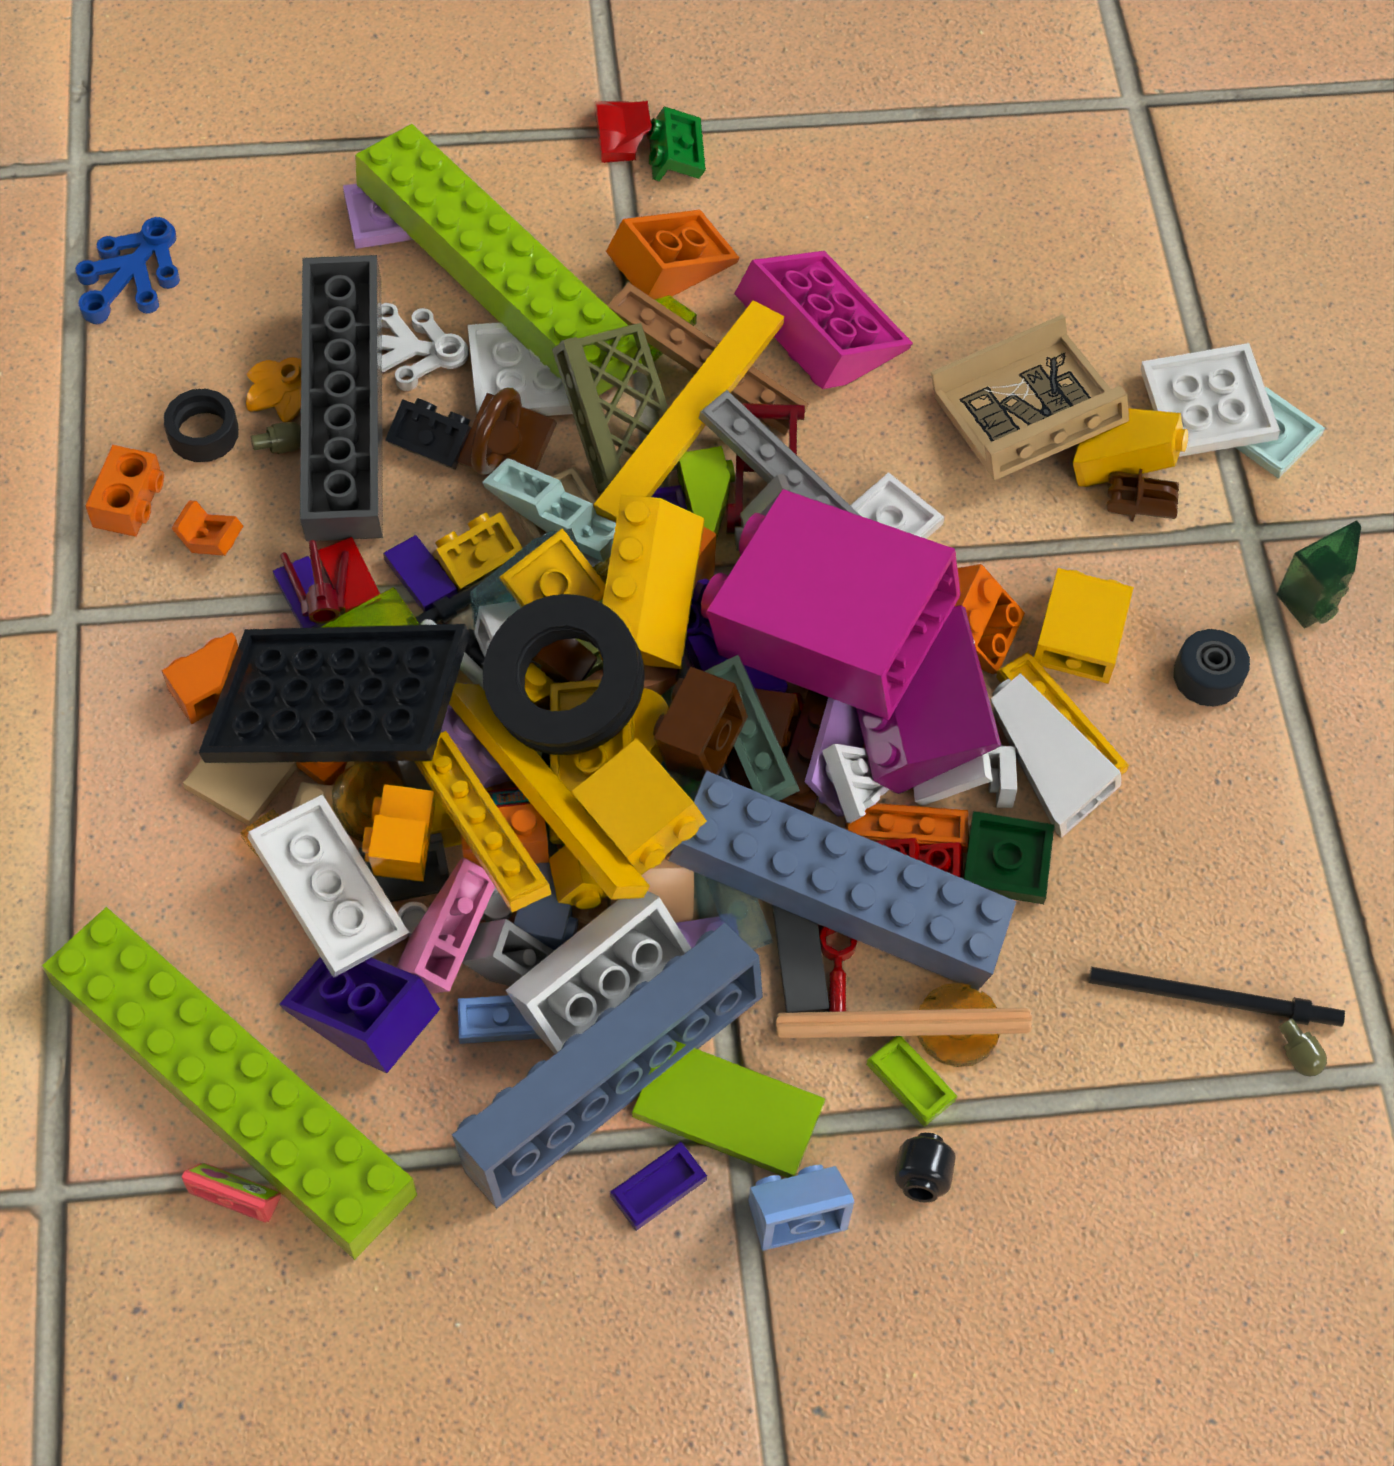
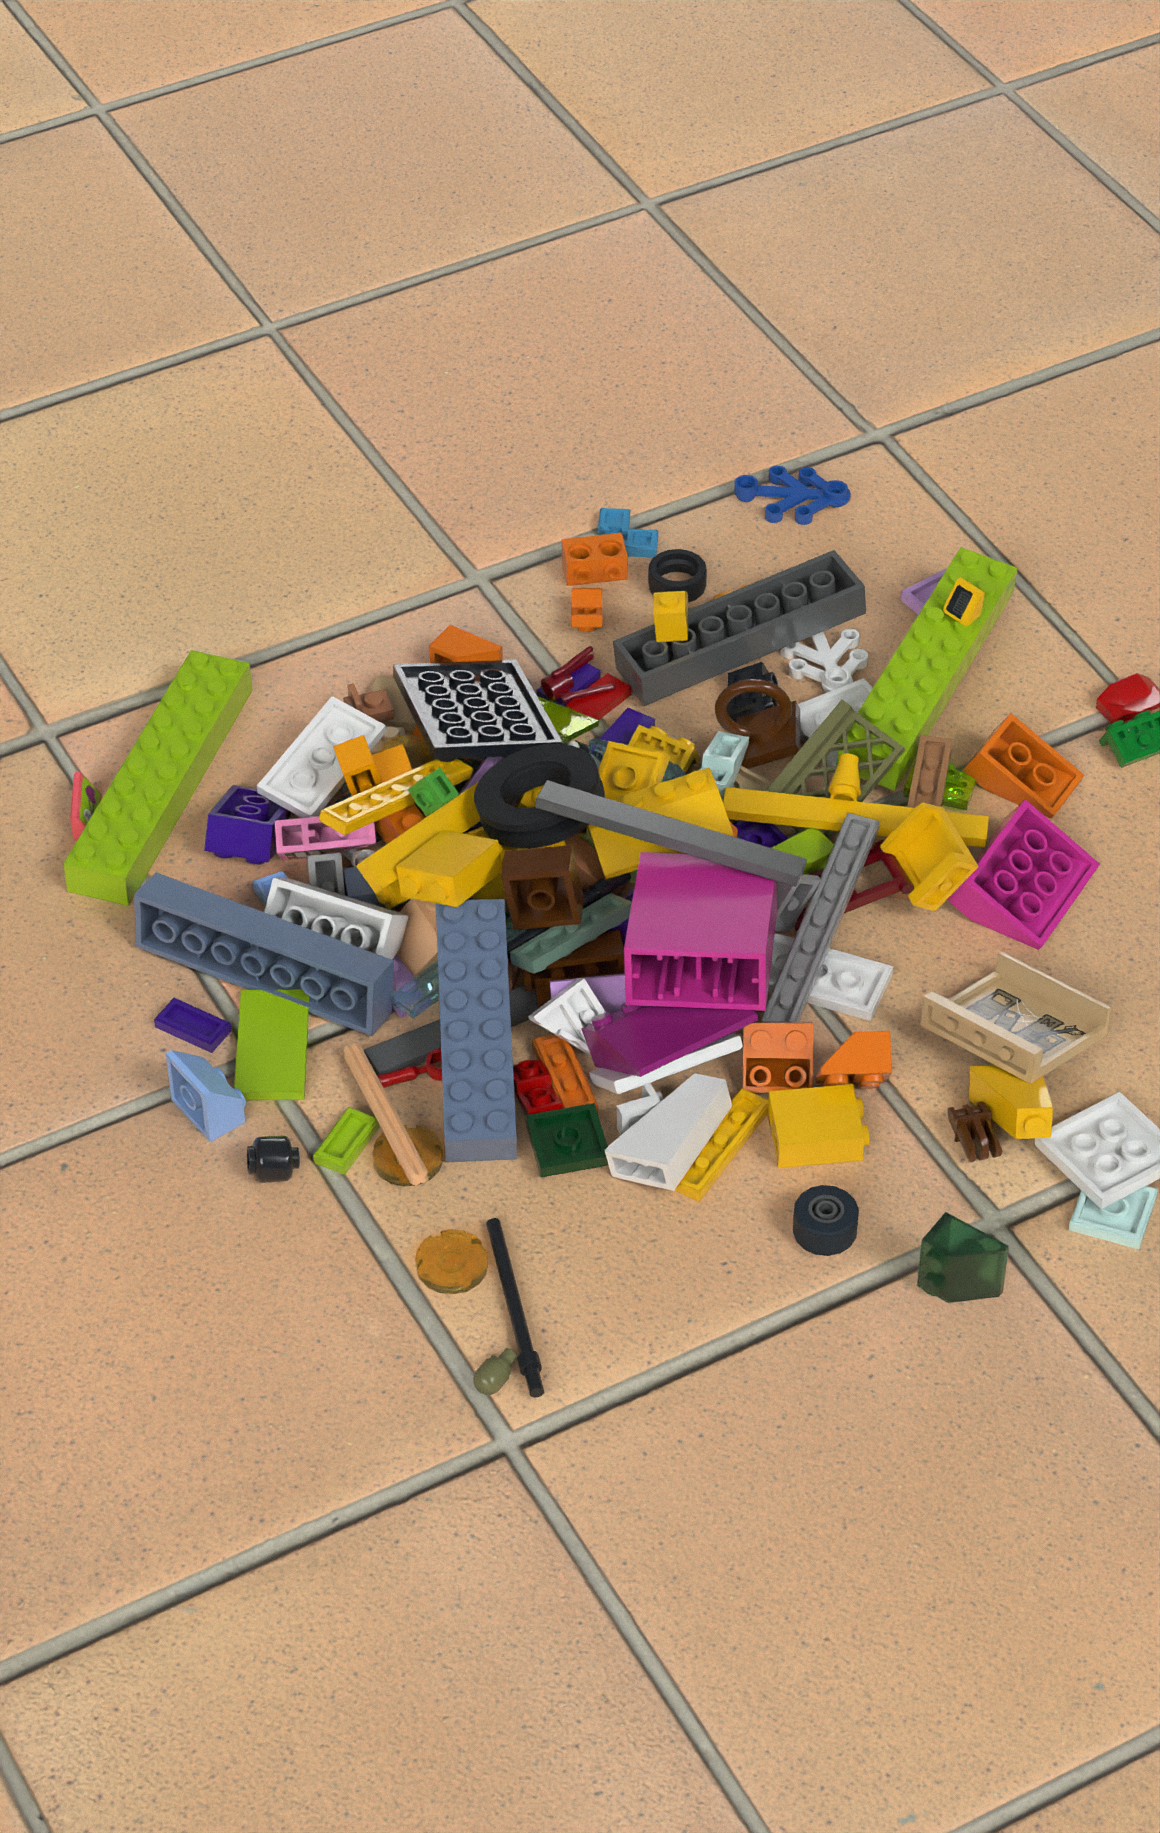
camera: 70 degrees right, 15 degrees down
none -> nougat bracket [343,683,394,722]
none -> bright green bracket [408,767,459,817]
none -> clear yellow tile [415,1229,488,1294]
none -> dark grey tile [535,780,807,887]
none -> dark azure tile [598,508,658,558]
none -> yellow slope [653,591,688,642]
none -> orange slope [815,1031,892,1089]
none -> yellow cone [828,753,861,801]
none -> yellow panel [880,802,979,911]
none -> slope [943,577,985,626]

